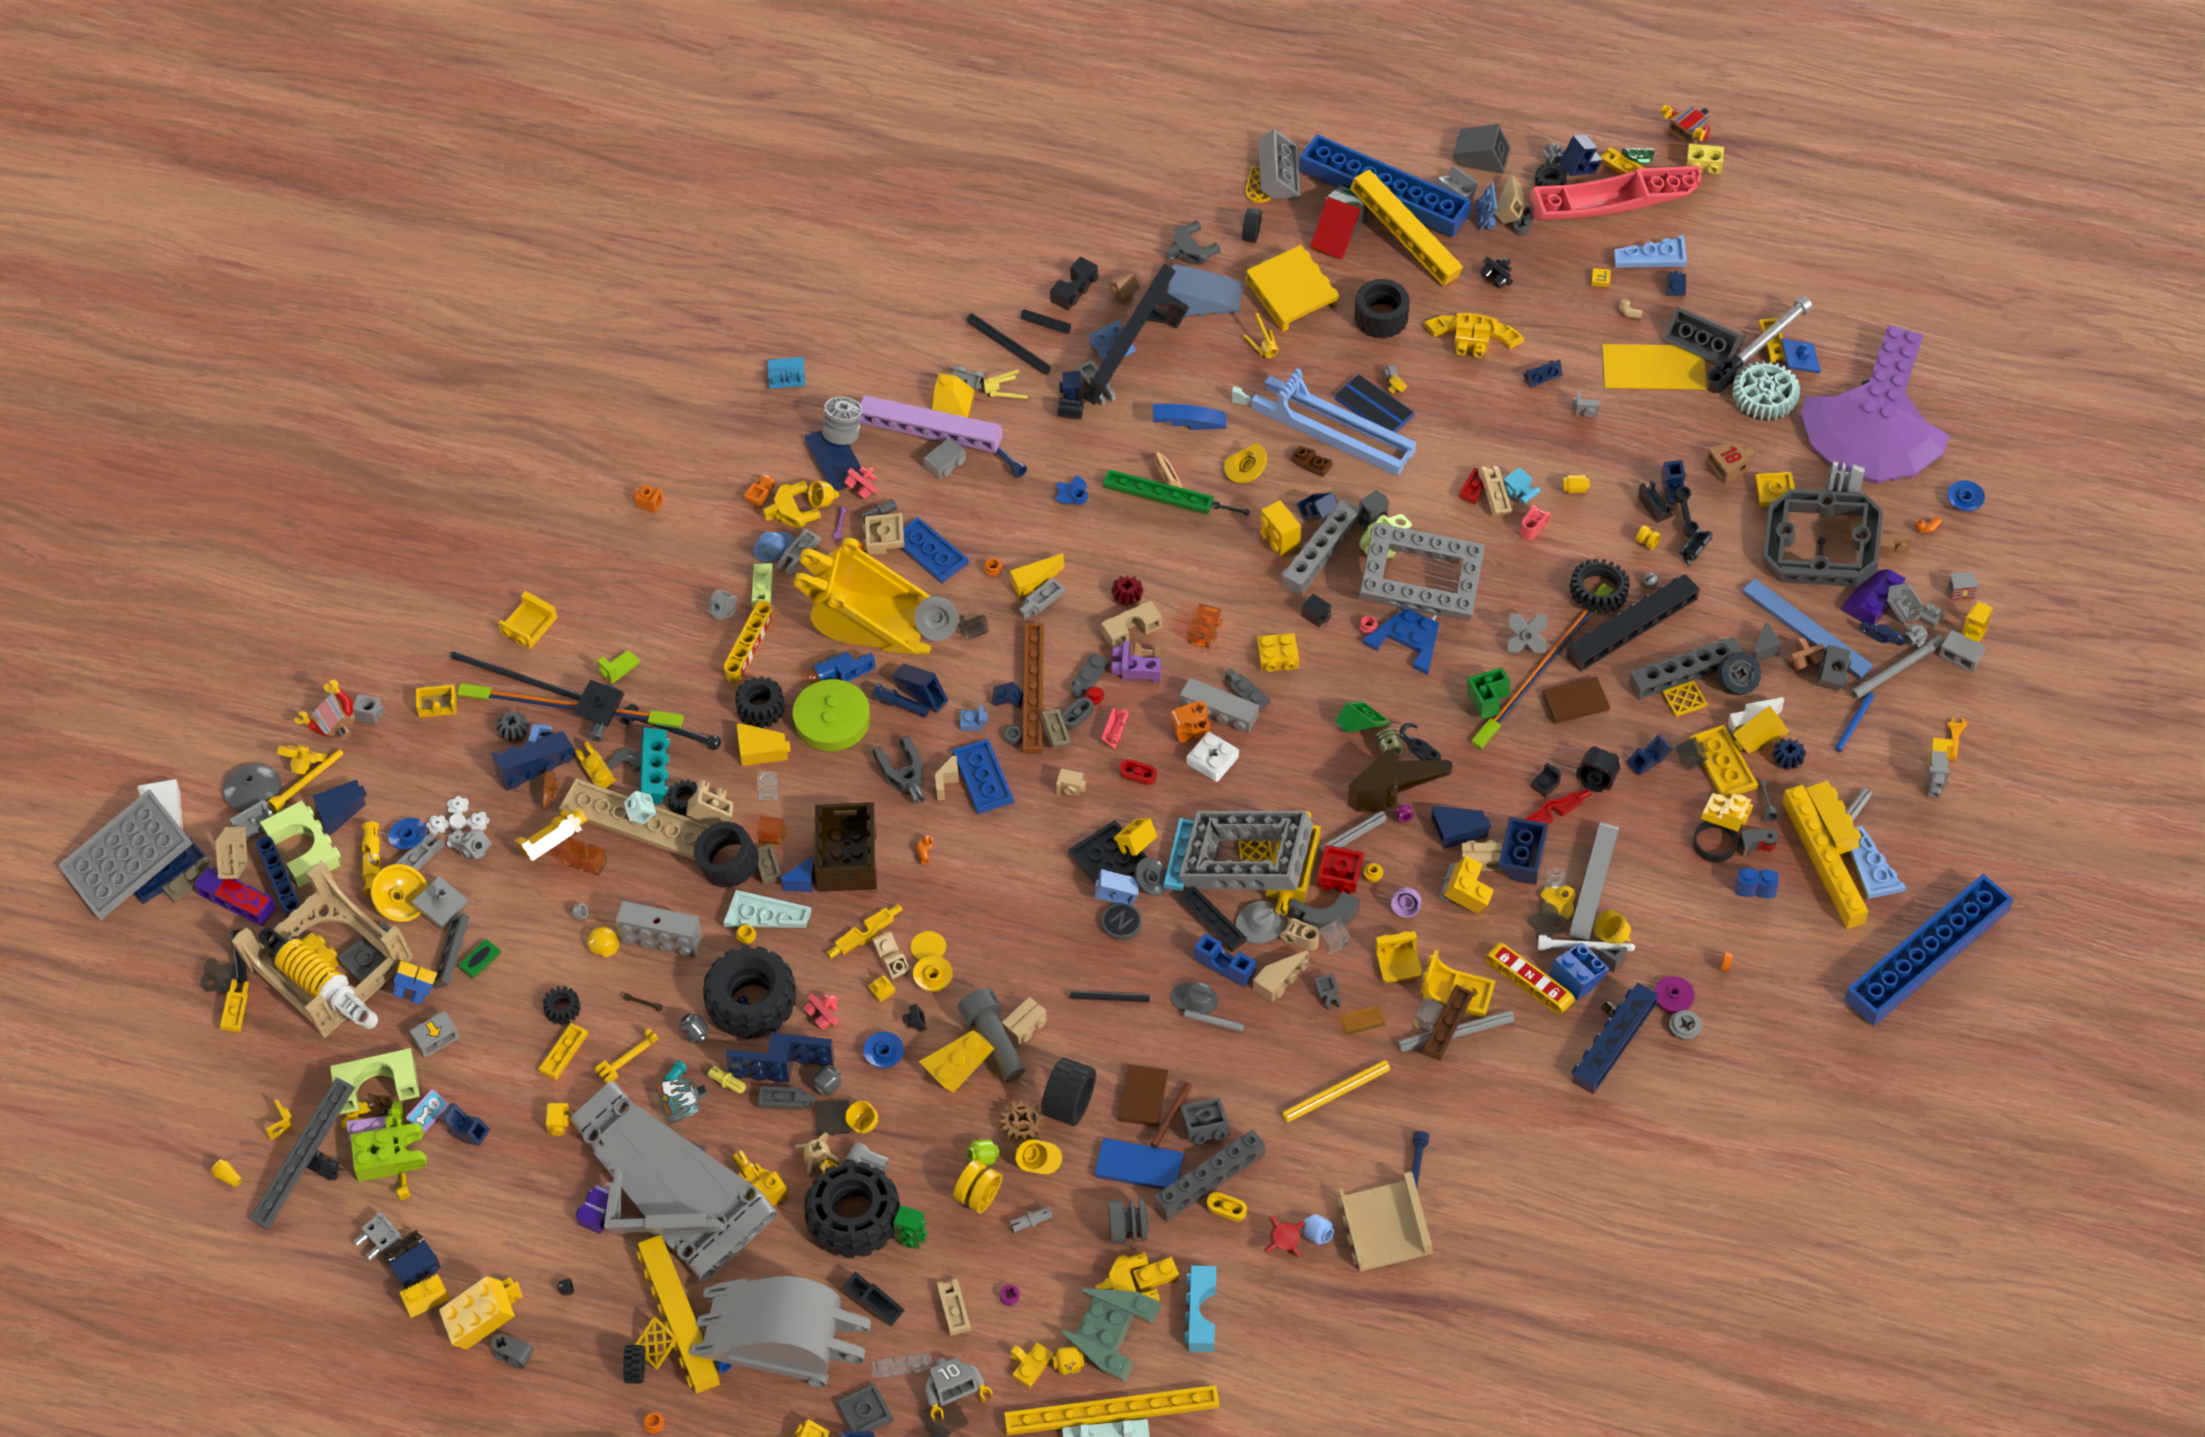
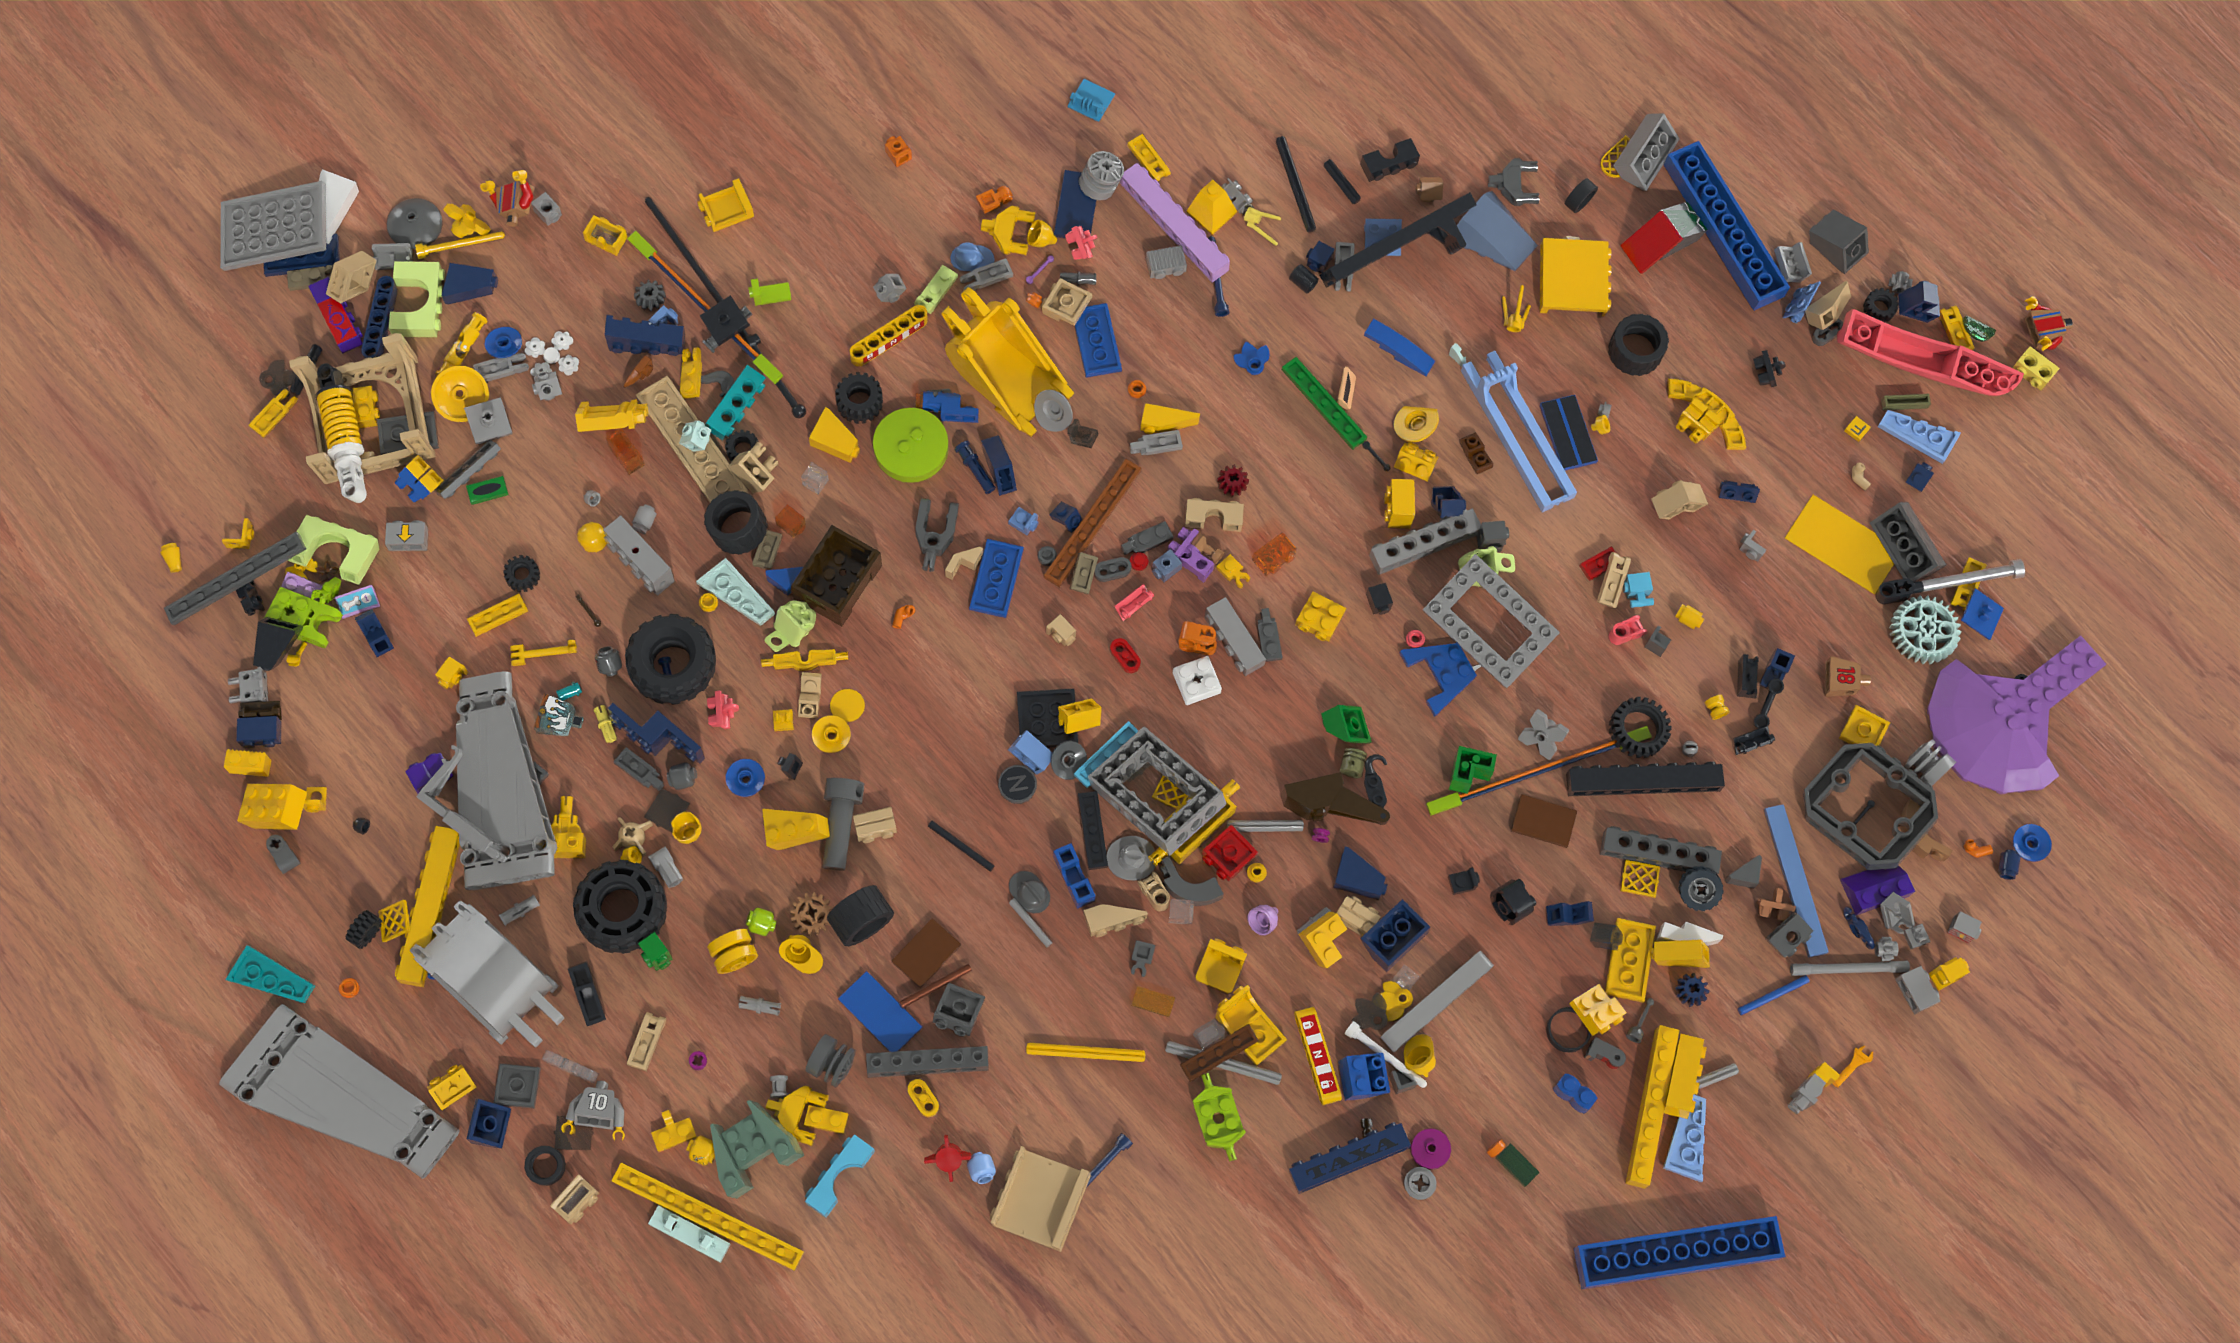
camera: 25 degrees right, 15 degrees up
yellow brick [1350,169,1463,286] -> none
red piece [1524,788,1592,824] -> none
none -> black slope [253,617,303,671]
none -> light grey pin [499,895,540,926]
none -> light grey brick [632,504,657,534]
none -> yellowish green piece [764,601,816,652]
none -> light grey bush [770,1075,788,1099]
none -> yellow plate [1127,134,1171,182]
none -> sand blue brick [1152,549,1182,582]
none -> lime plate [1193,1073,1246,1162]
none -> yellow plate [1216,554,1250,588]
none -> yellow bracket [1394,442,1439,482]
none -> clear green tile [1495,1143,1540,1187]
none -> dark grey panel [1645,626,1671,657]
none -> tan brick [1651,480,1708,520]
none -> olive piece [1881,394,1931,410]
none -> dark blue brick [1998,850,2021,880]

